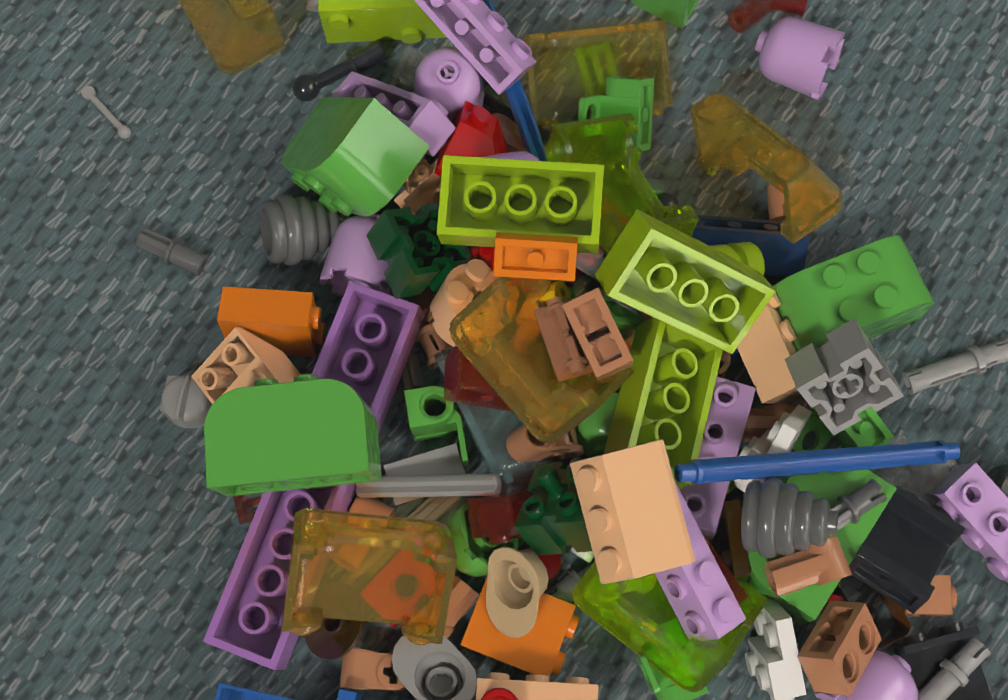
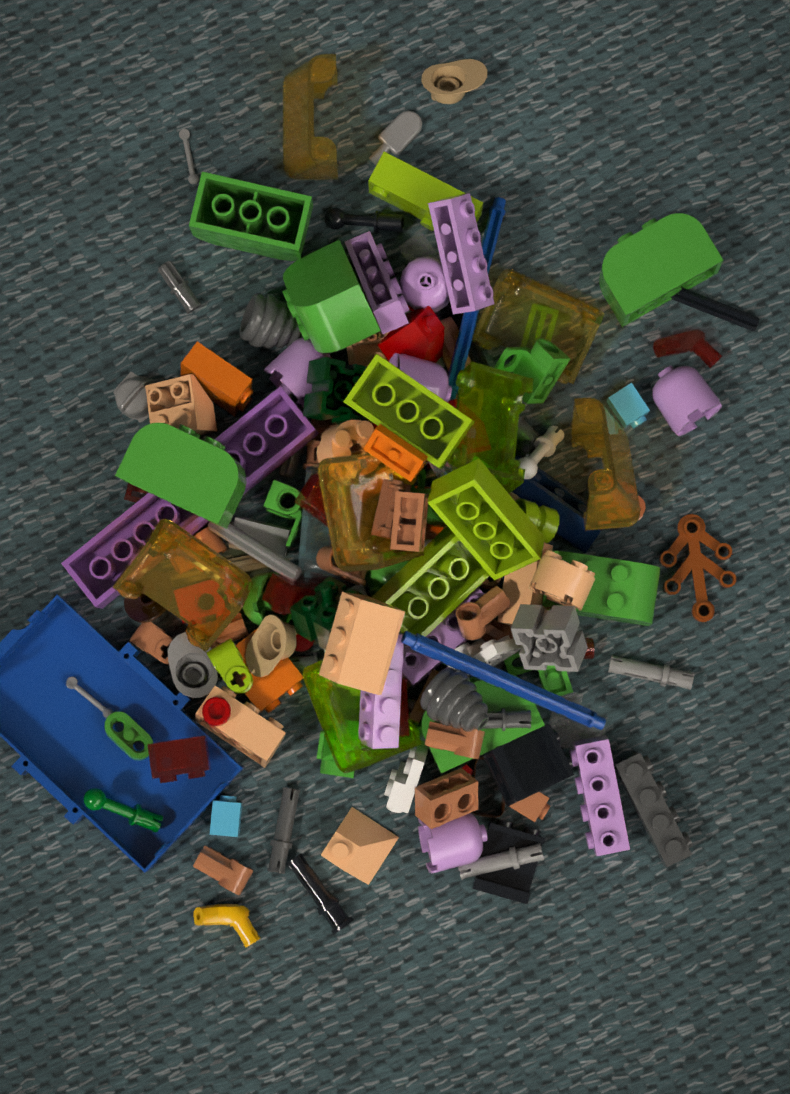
camera: 30 degrees right, 10 degrees up
none -> bright green brick [189,172,313,261]
none -> lime piece [206,638,253,694]
none -> nougat piece [455,586,511,640]
none -> white pin [515,425,564,479]
none -> light nougat brick [528,550,595,611]
none -> medium azure brick [606,383,650,429]
none -> dark orange plant [659,514,736,622]

